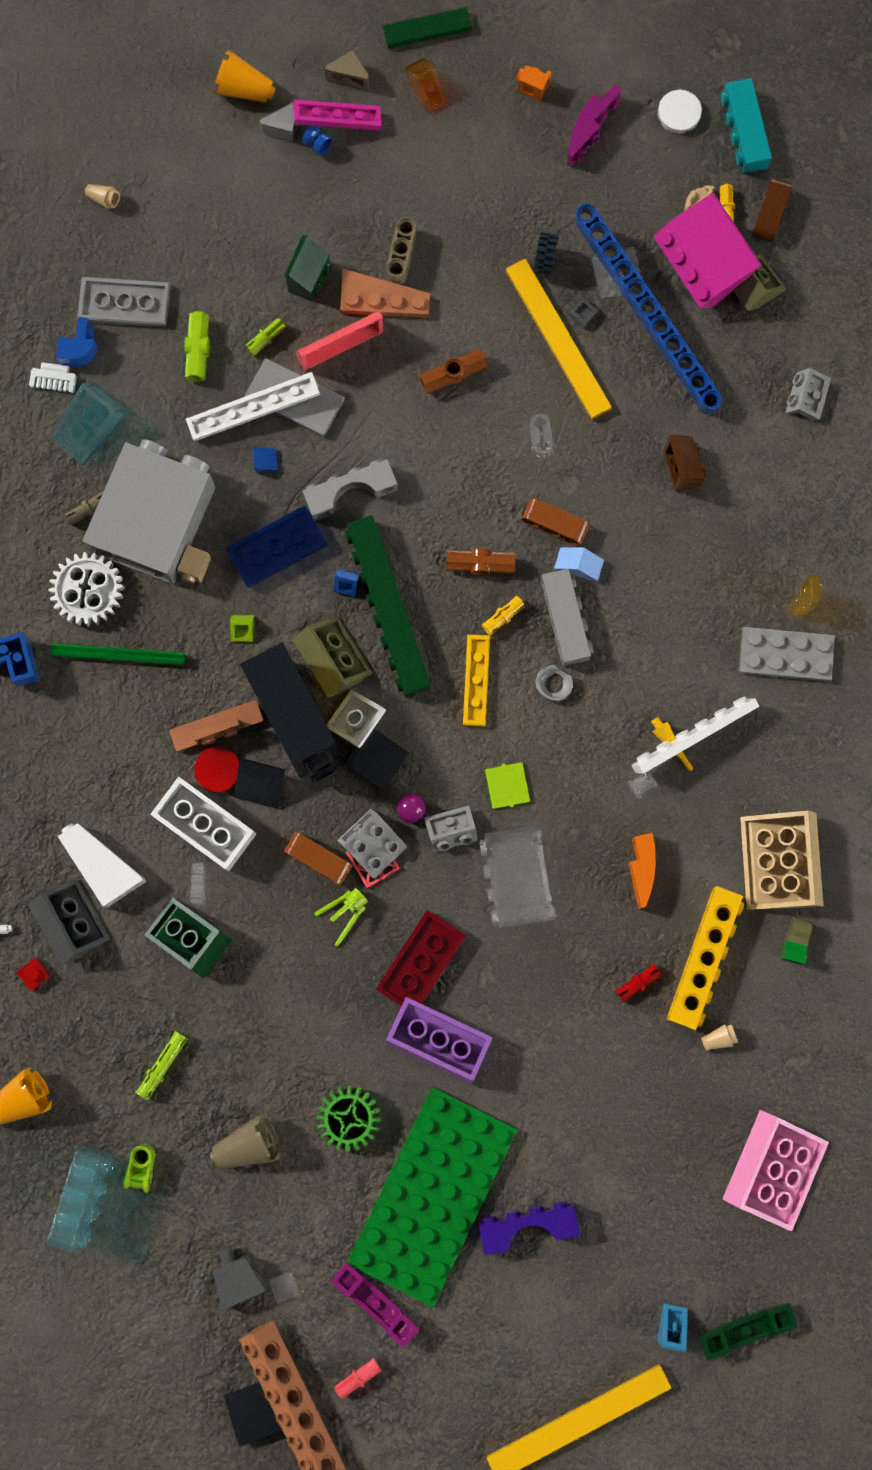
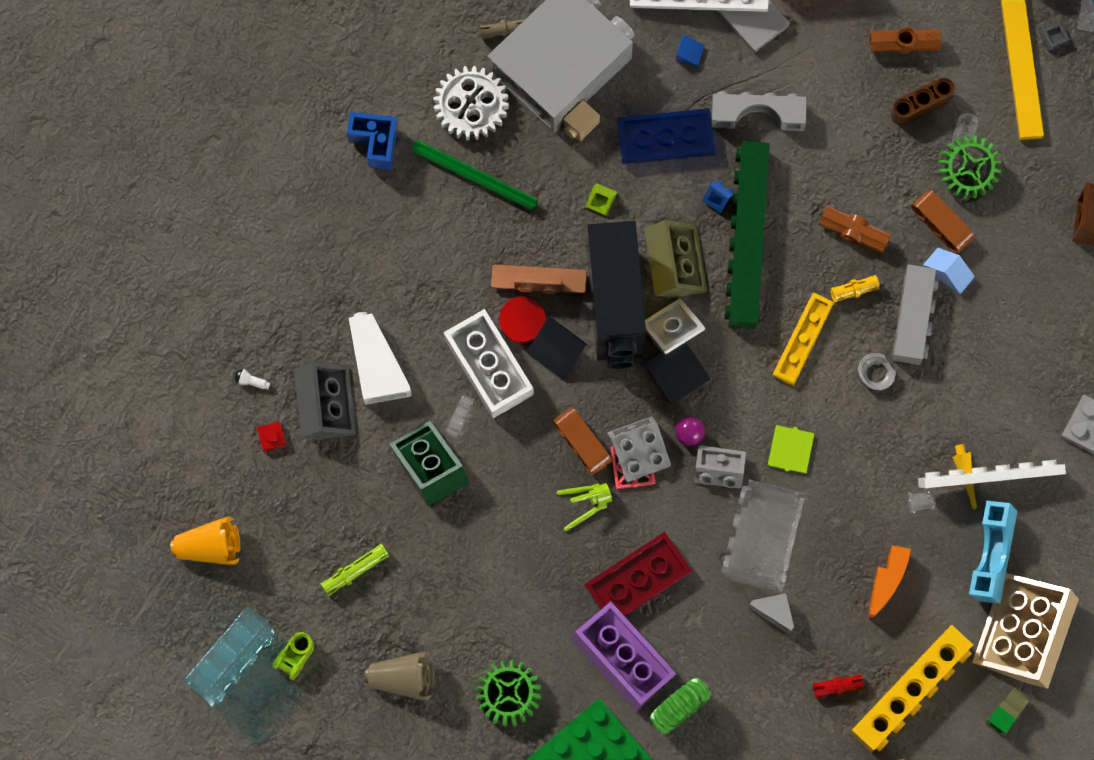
camera: 25 degrees right, 5 degrees down
none -> bright green gear [650,678,711,734]
none -> light grey slope [749,593,794,634]
none -> reddish brown beam [891,77,955,125]
none -> bright green gear [938,135,1002,198]
none -> medium azure arch [969,501,1017,604]

